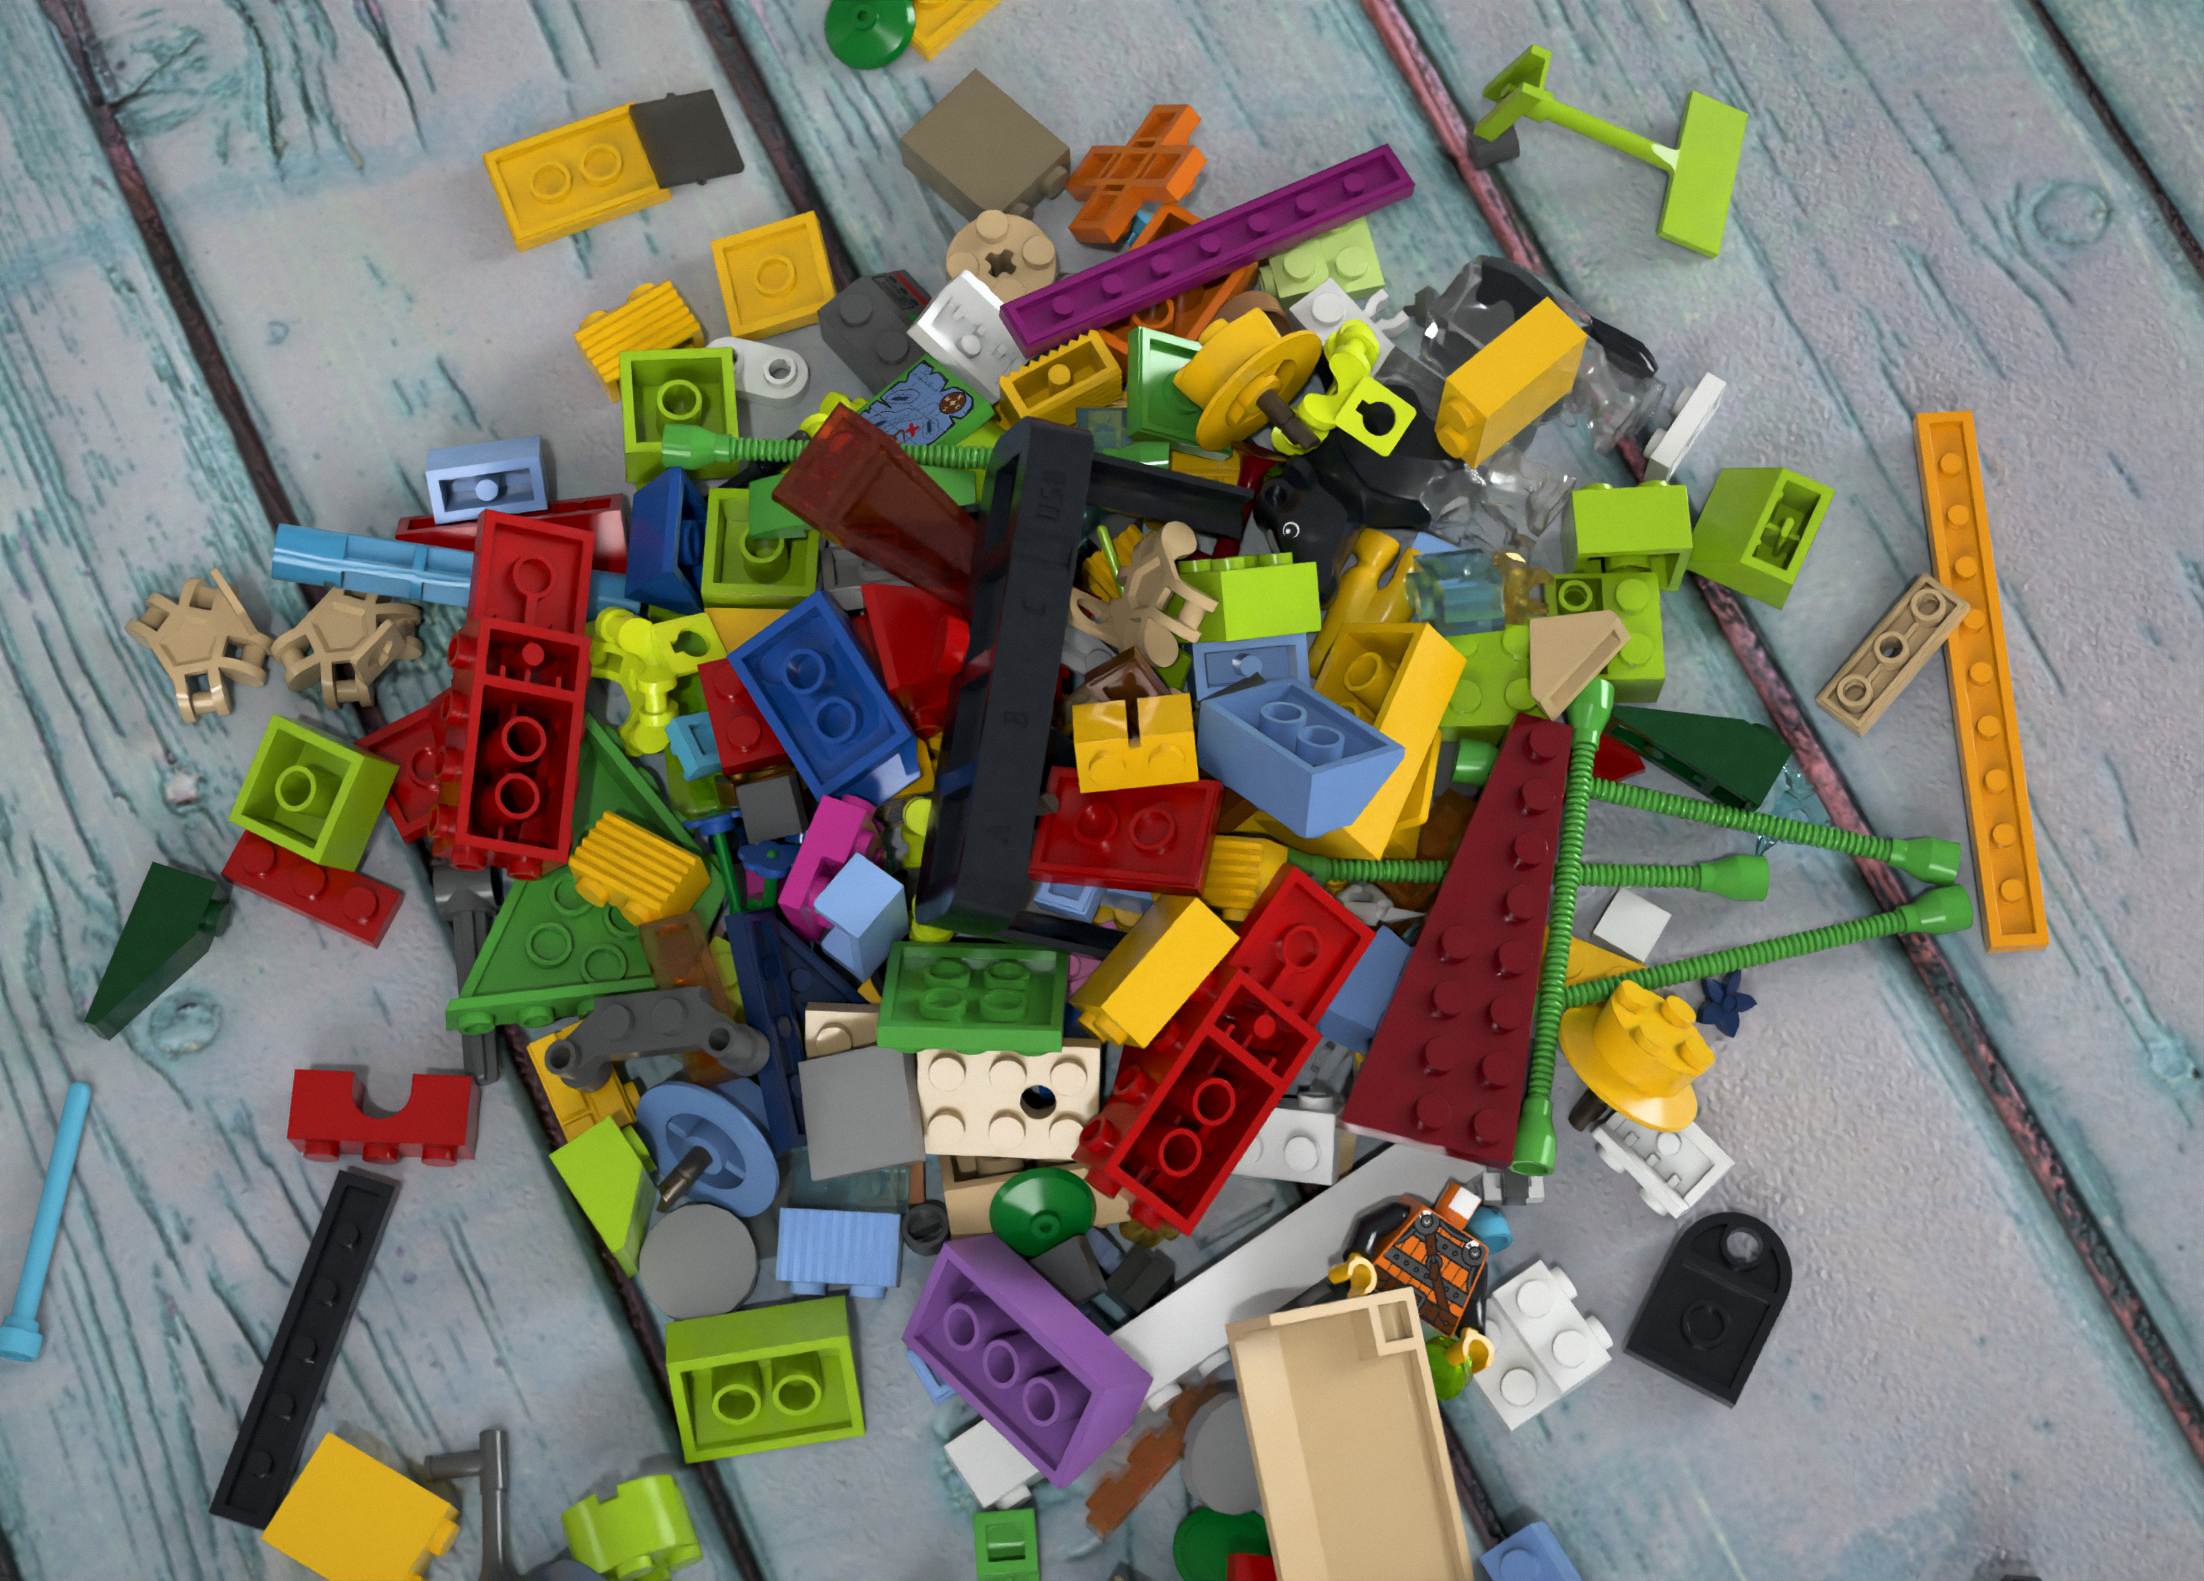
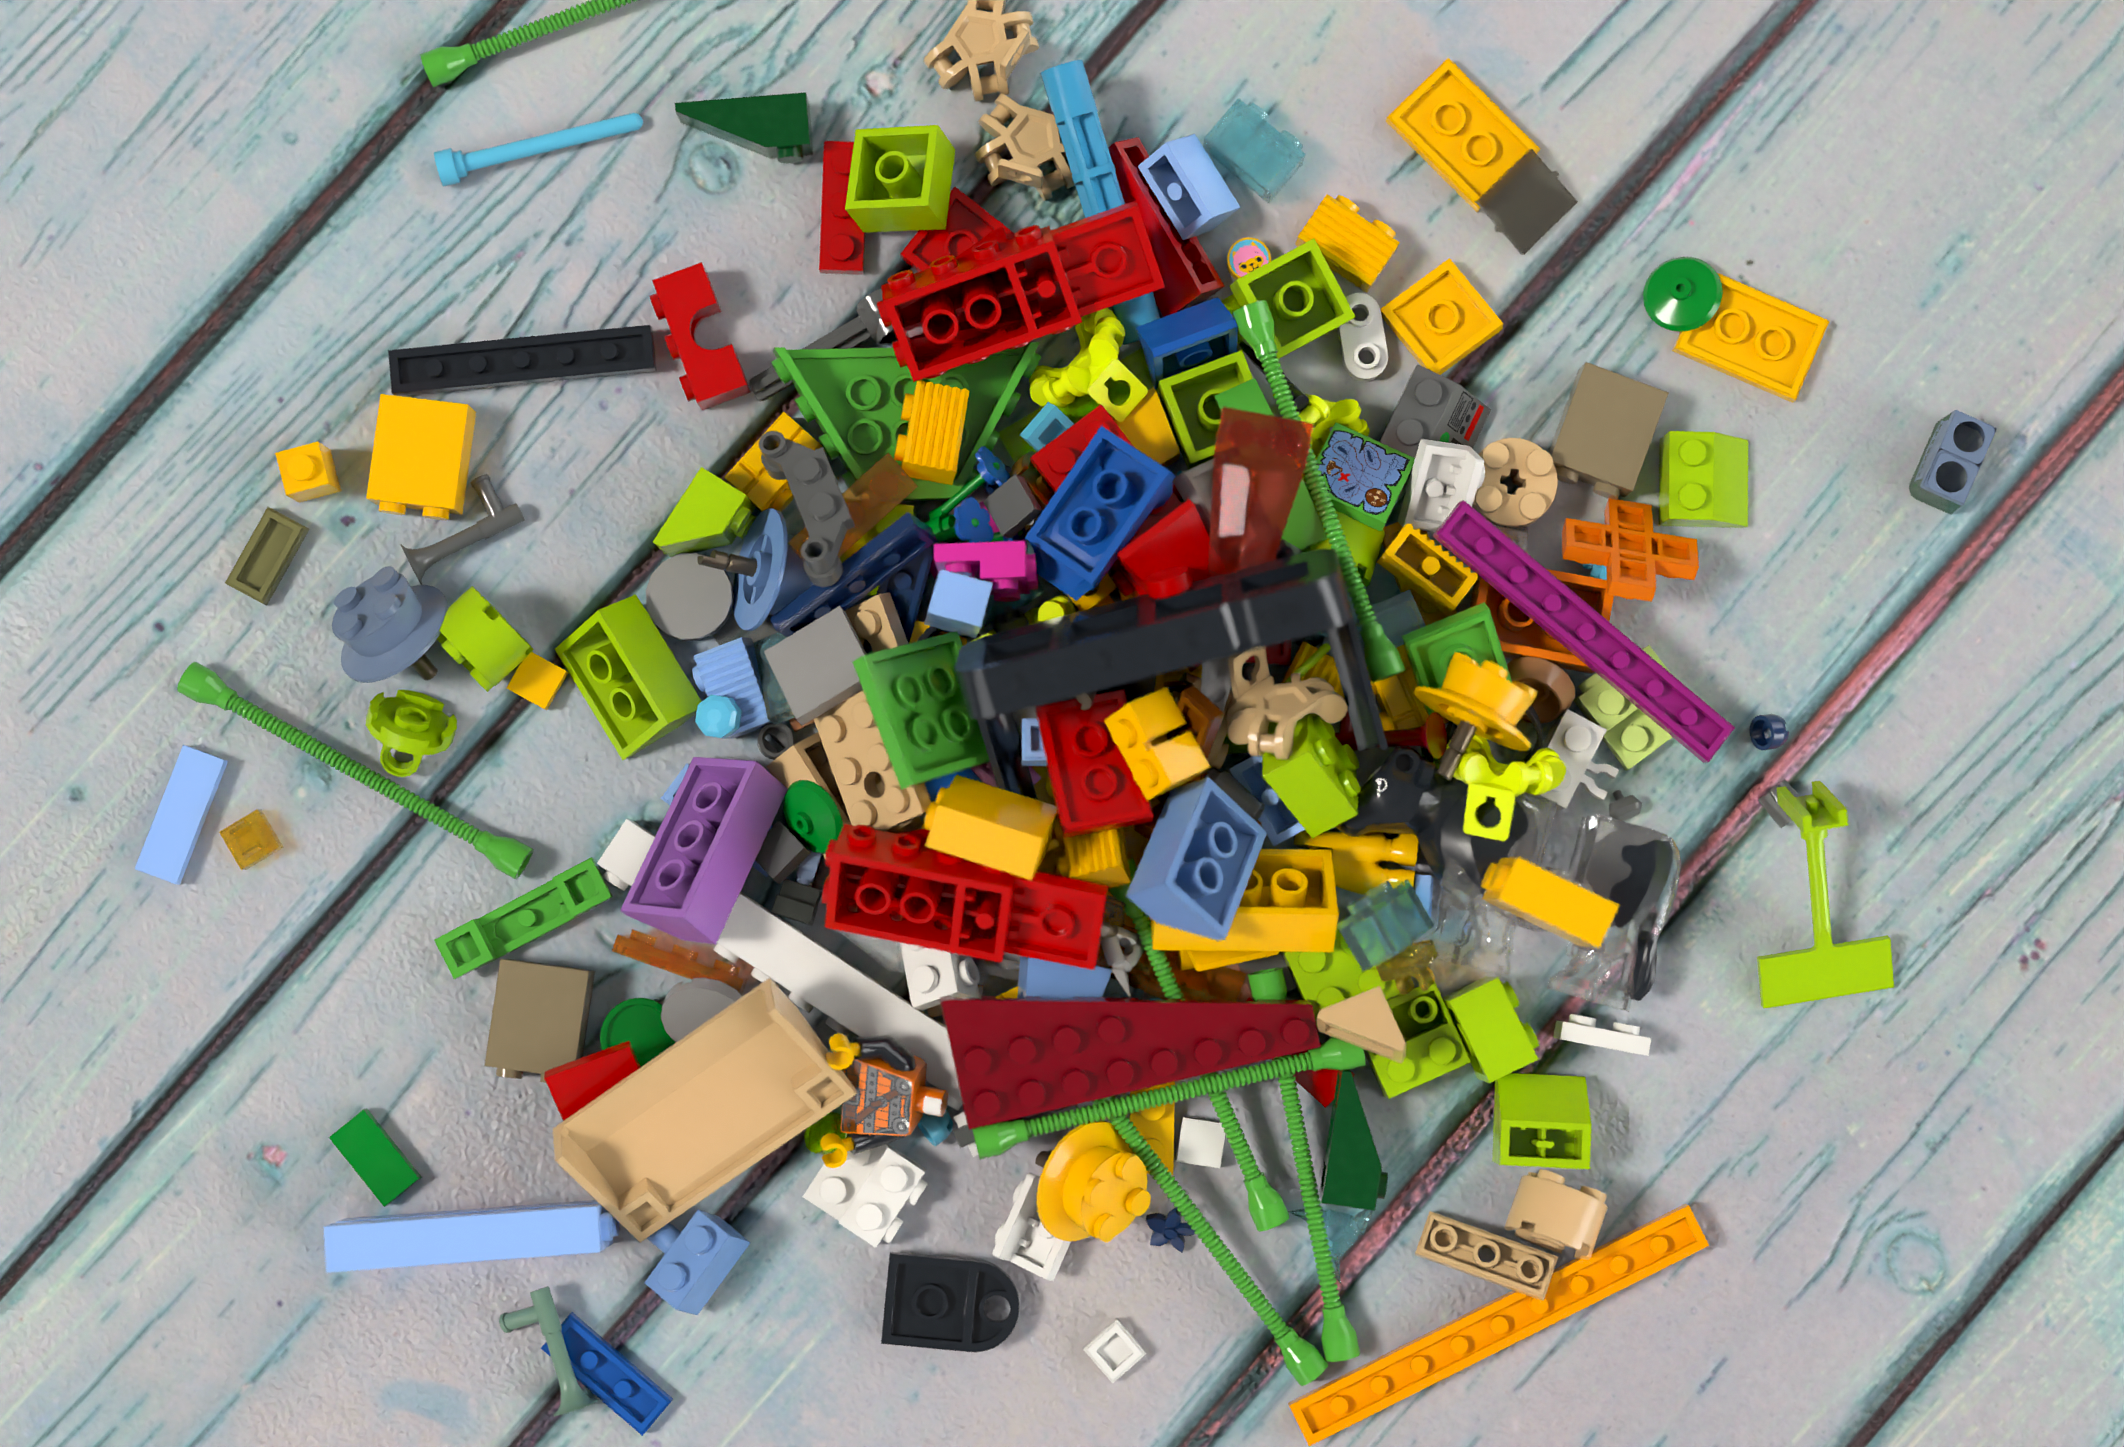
camera: 65 degrees right, 15 degrees up
none -> yellow tile [506,652,569,710]
none -> medium azure tile [695,695,742,738]
none -> white tile [1083,1318,1146,1384]
none -> clear light blue brick [1203,98,1305,204]
none -> tile [1226,237,1271,280]
none -> tan brick [1504,1169,1608,1260]
none -> lime slope [1658,431,1748,528]
none -> dark blue hinge [1749,714,1789,750]

